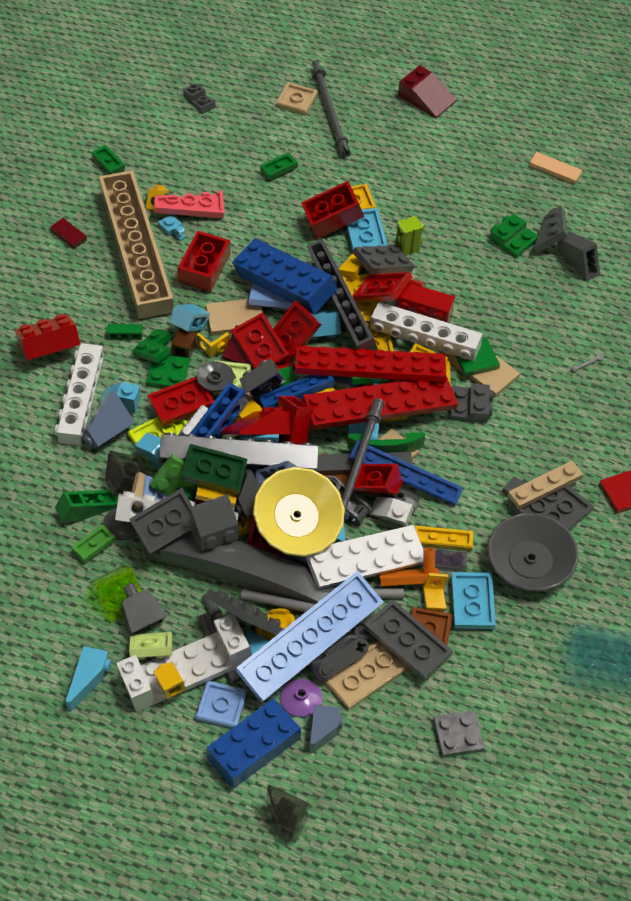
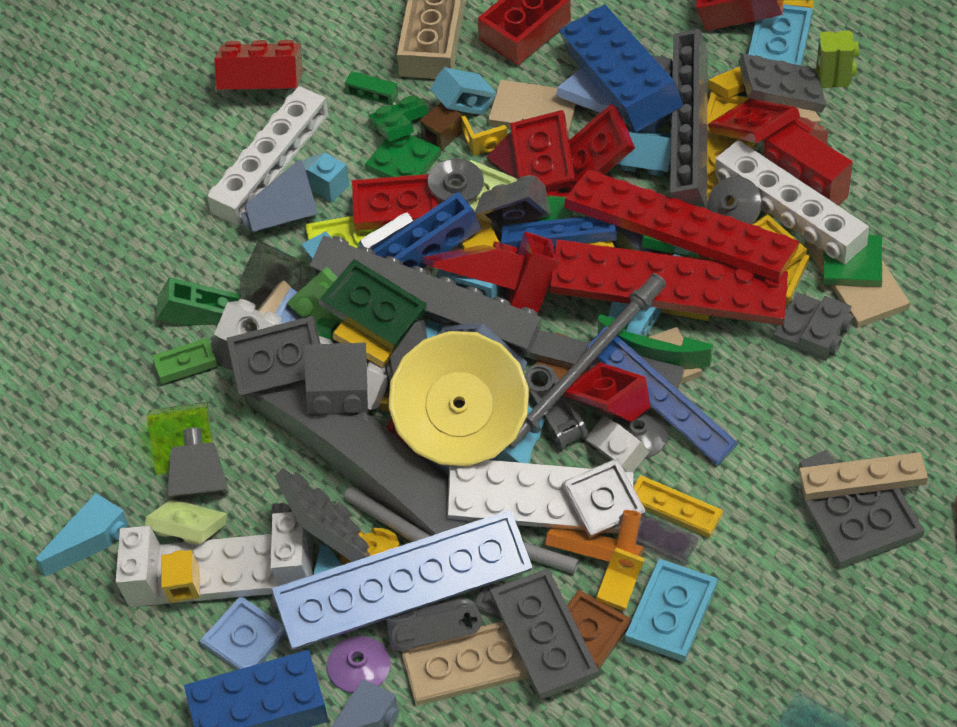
camera: 30 degrees right, 0 degrees up
dark grey dish [487,513,579,591] -> none
none -> tile [562,458,646,539]
none -> dark grey dish [707,176,762,225]

